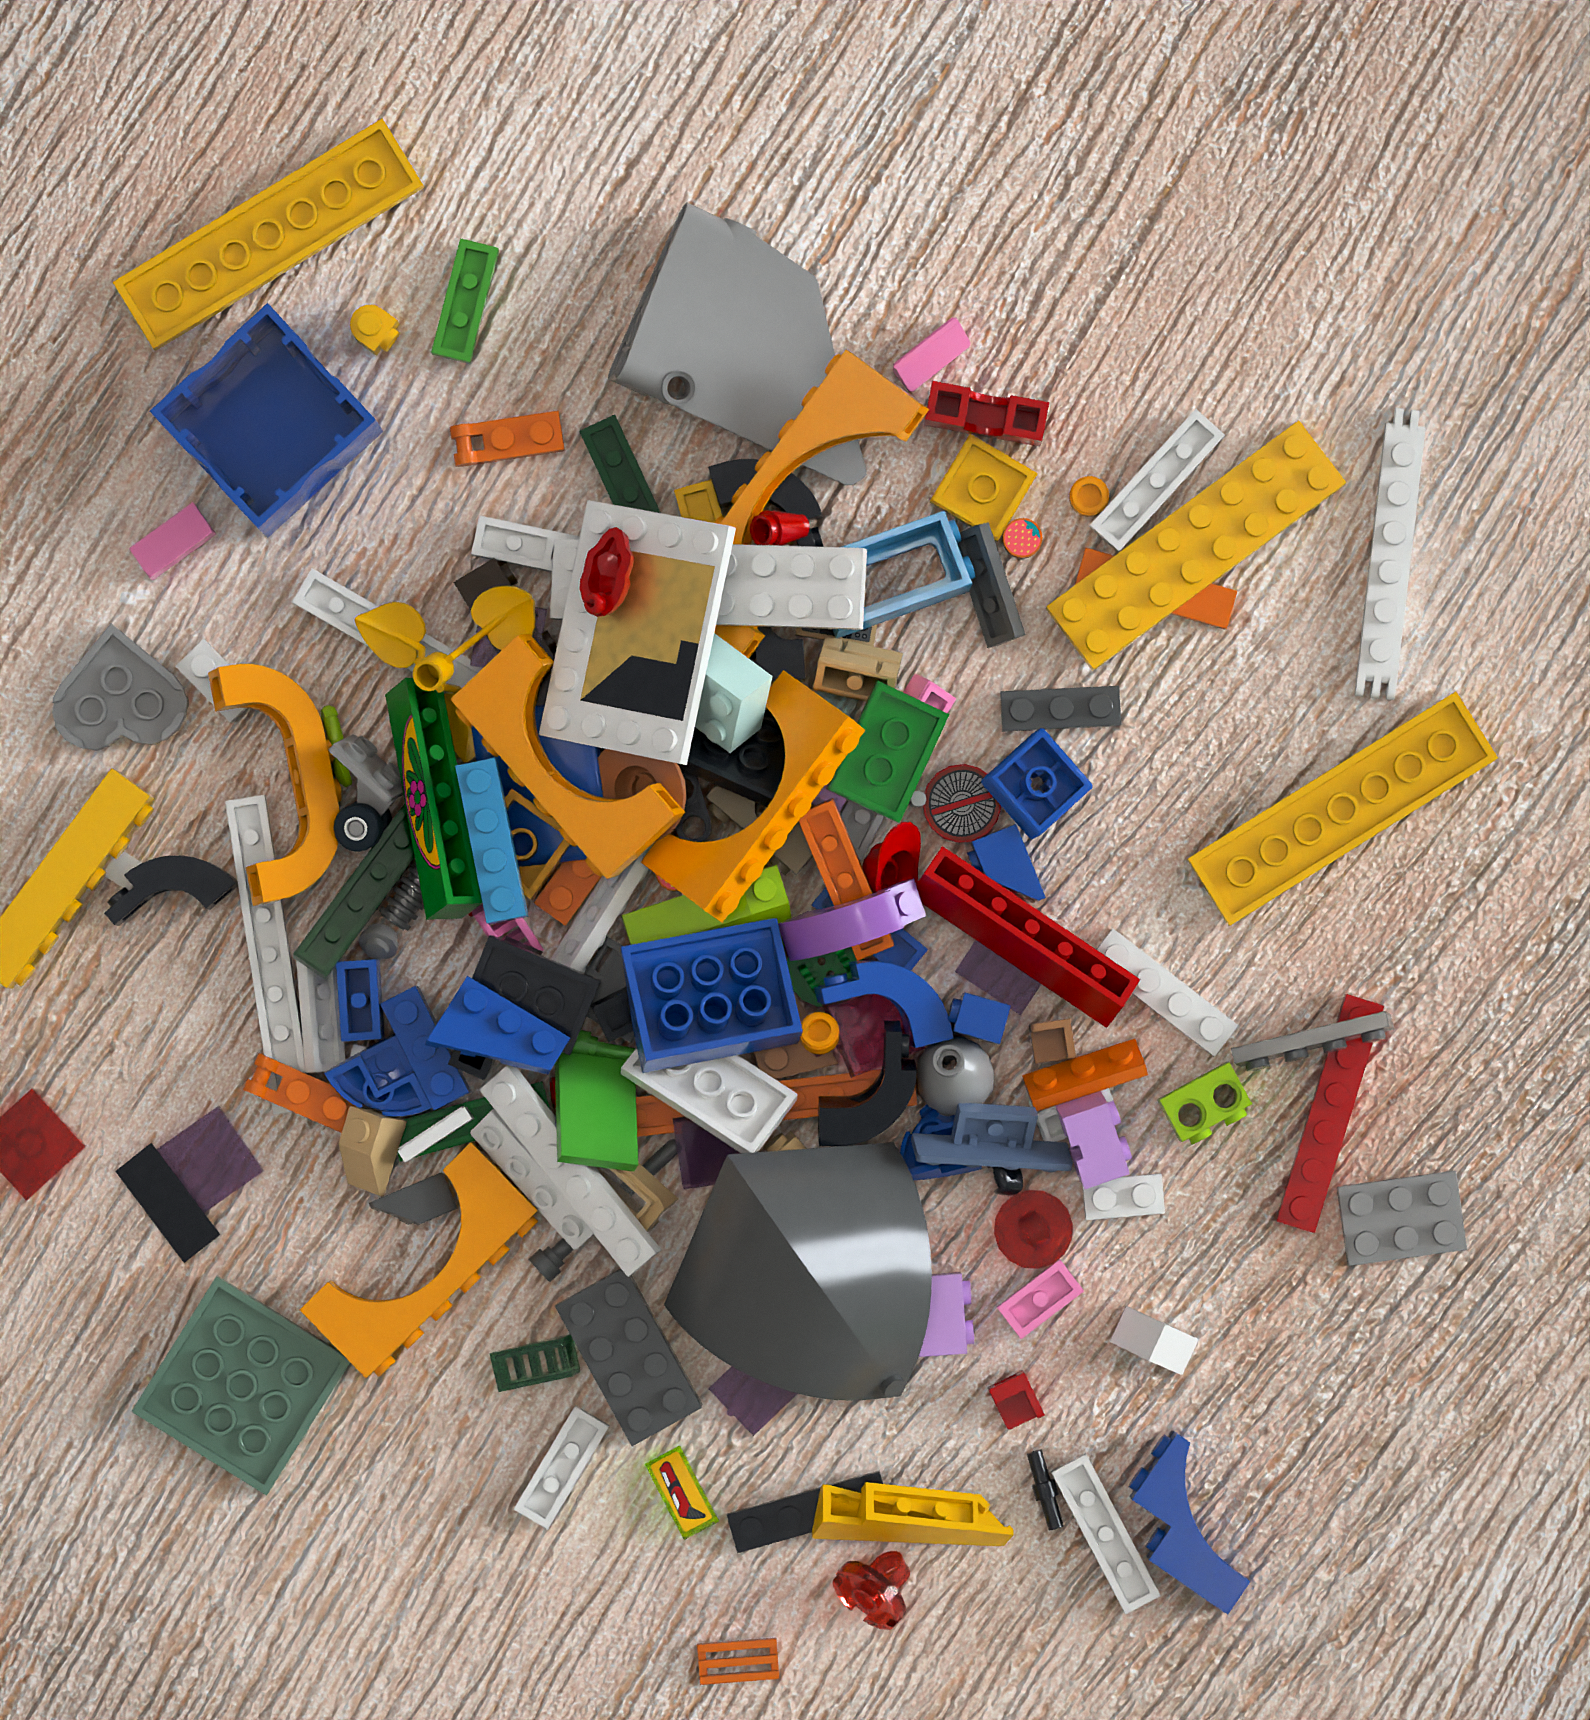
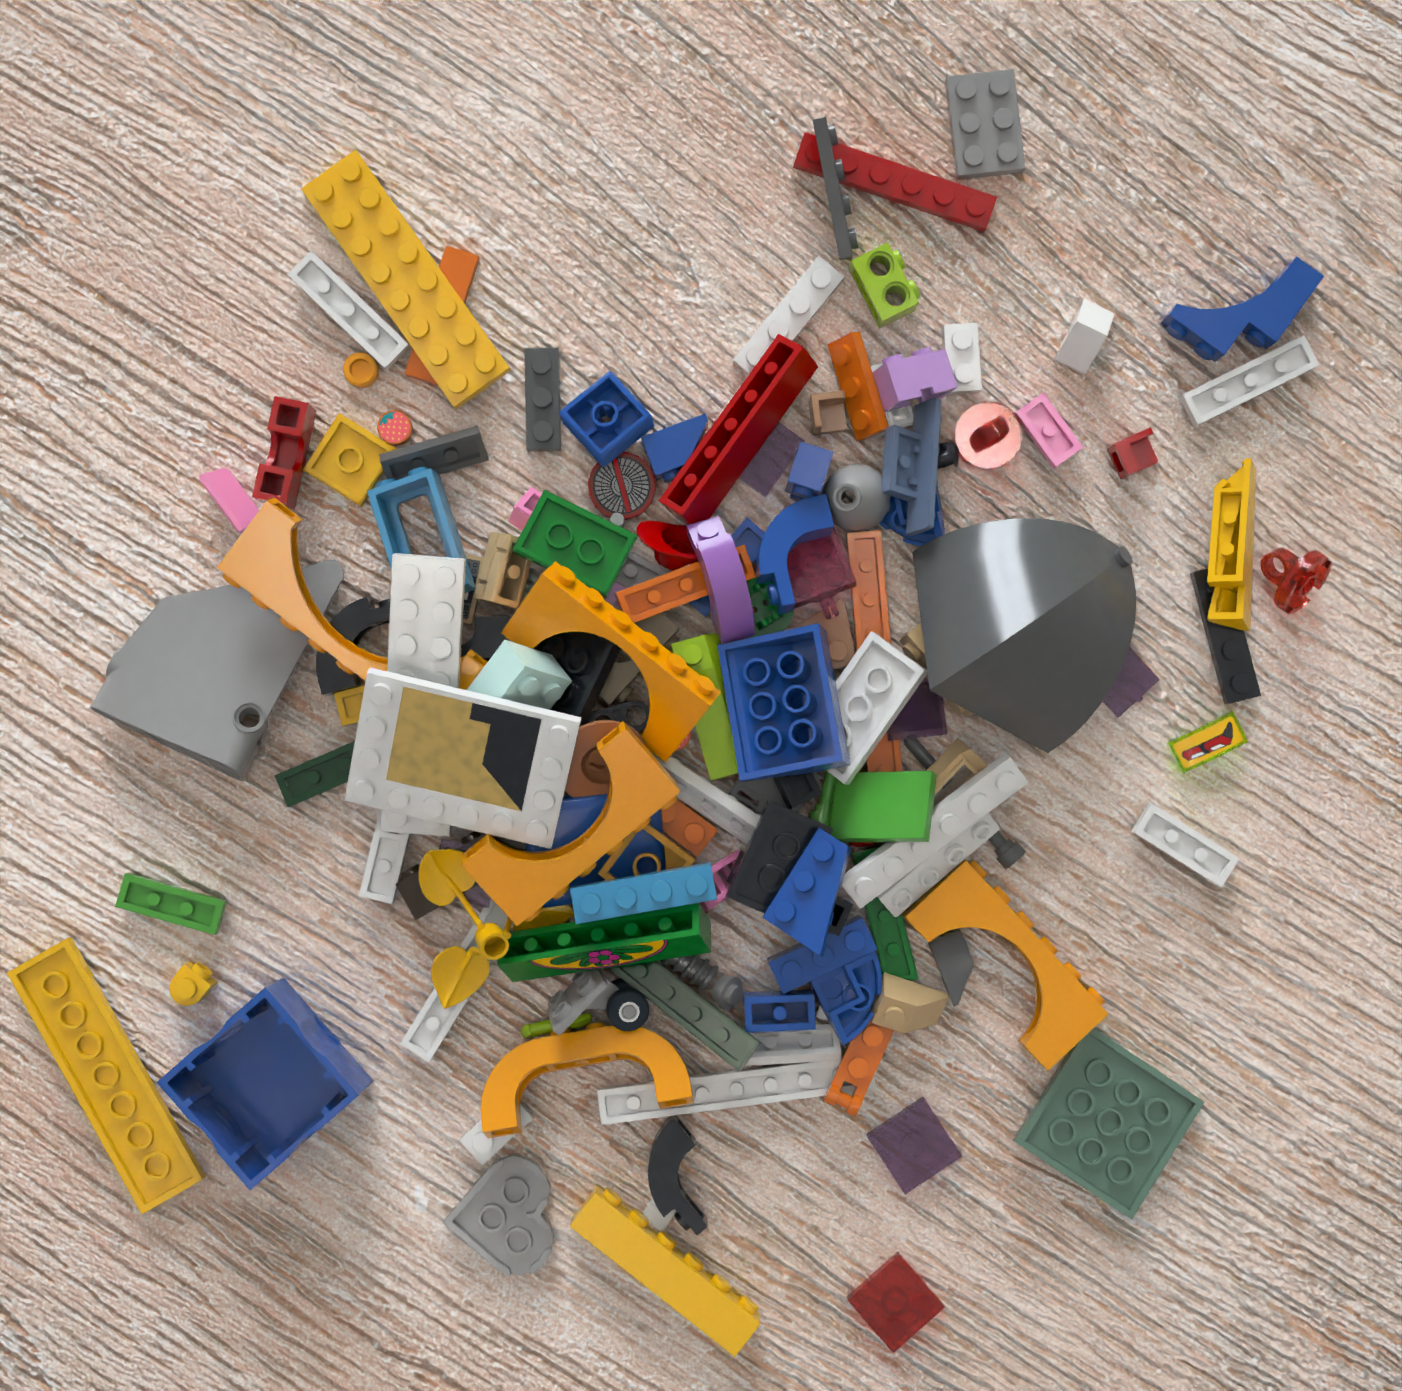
camera: 90 degrees left, 0 degrees up
black sticker [115,1143,221,1263] -> none
bright pink slope [129,502,216,580] -> none
white tile [398,1106,474,1163] -> none
orange plate [449,410,565,467] -> none
clear green slope [490,1334,580,1392] -> none
dark grey brick [555,1269,703,1446] -> none
red arm [579,527,635,617] -> none
orange tile [697,1637,779,1685] -> none
red cone [750,510,810,546] -> none
light orange tile [800,1012,840,1054] -> none
black arch [818,1021,917,1146] -> none
lavender brick [919,1272,974,1357] -> none
black bar [1027,1449,1064,1531] -> none
yellow plate [1187,691,1498,926] -> none
white hinge [1355,408,1425,700] -> none

